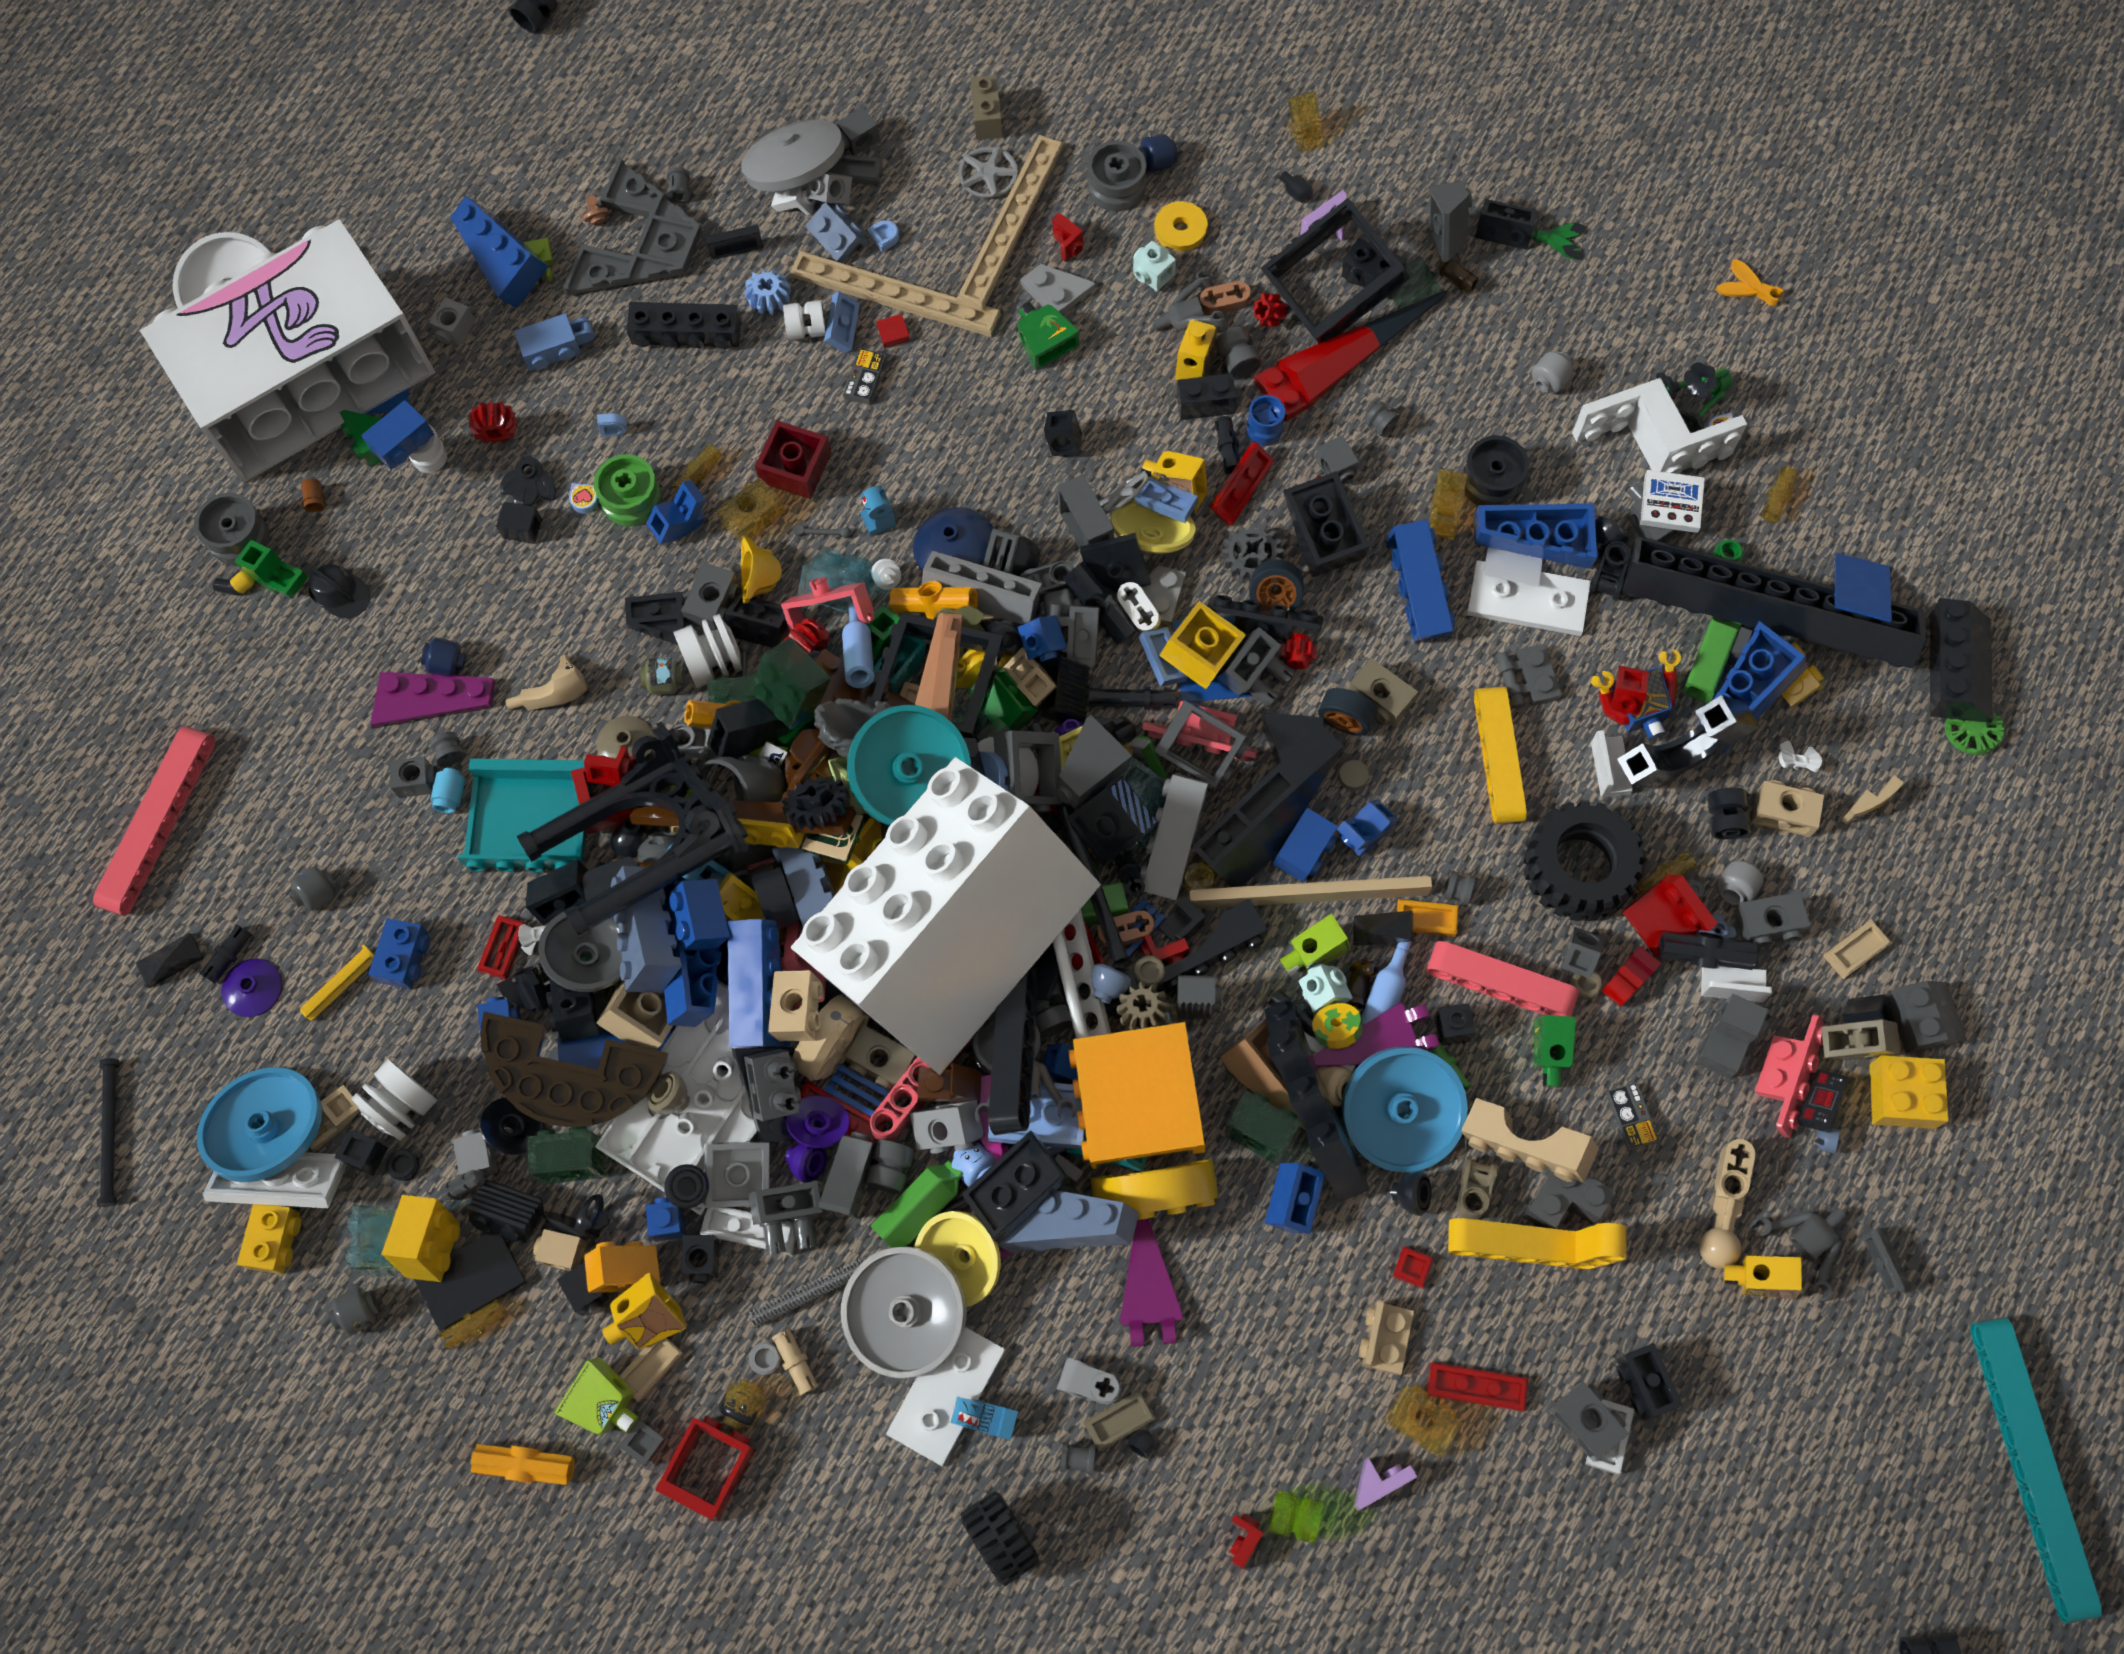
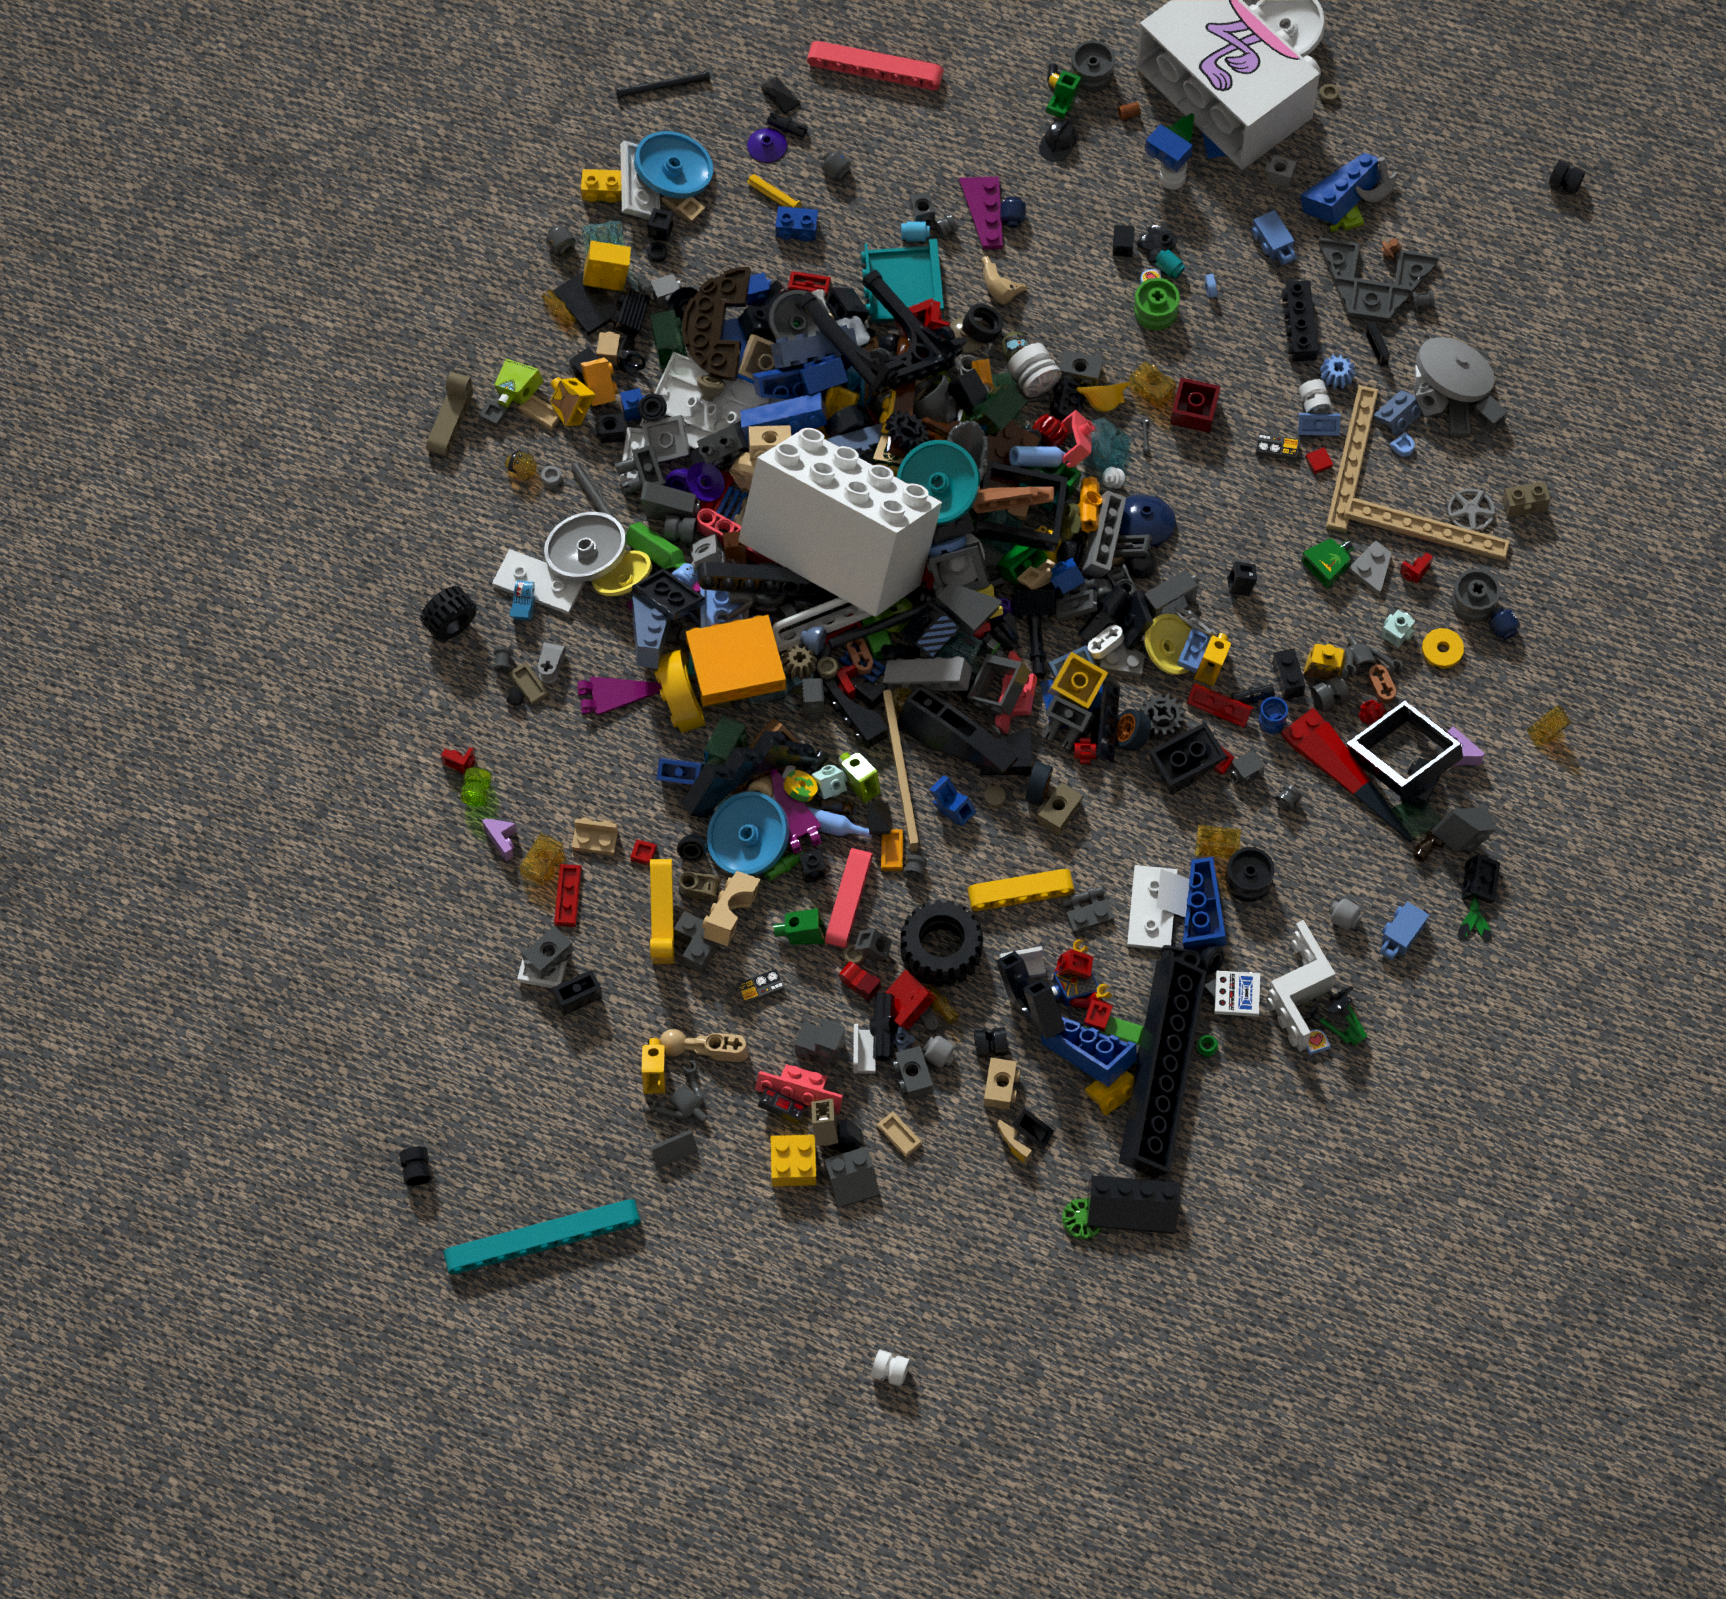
camera: 80 degrees right, 5 degrees down
white wheel [351,1059,438,1141] -> none
red gear [469,401,517,444] -> none
light orange piece [470,1444,574,1486] -> none
black wing [625,592,685,645] -> none
blue brick [646,480,706,544] -> none
red window [655,1415,755,1522] -> none
clear yellow pin [672,444,721,492] -> none
tan pin [772,1328,819,1396] -> none
dark azure leg [860,486,896,537] -> none
blue brick [1272,808,1338,883] -> none
black cylinder [1279,171,1313,203] -> none
blue wedge [1384,519,1455,643] -> none
light orange piece [1716,259,1784,306] -> none
clear yellow pin [1761,466,1798,523] -> none
white piece [1779,741,1822,772] -> none
sand blue hinge [1815,1128,1840,1154] -> none
blue window [1834,553,1892,622] -> none
none -> dark tan beam [426,372,473,456]
none -> black tyre [963,304,1004,343]
none -> black slope [1011,1107,1054,1149]
none -> red bracket [1084,999,1113,1032]
none -> teal brick [1155,250,1186,279]
none -> light grey piece [1355,157,1398,202]
none -> medium blue brick [1379,901,1429,961]

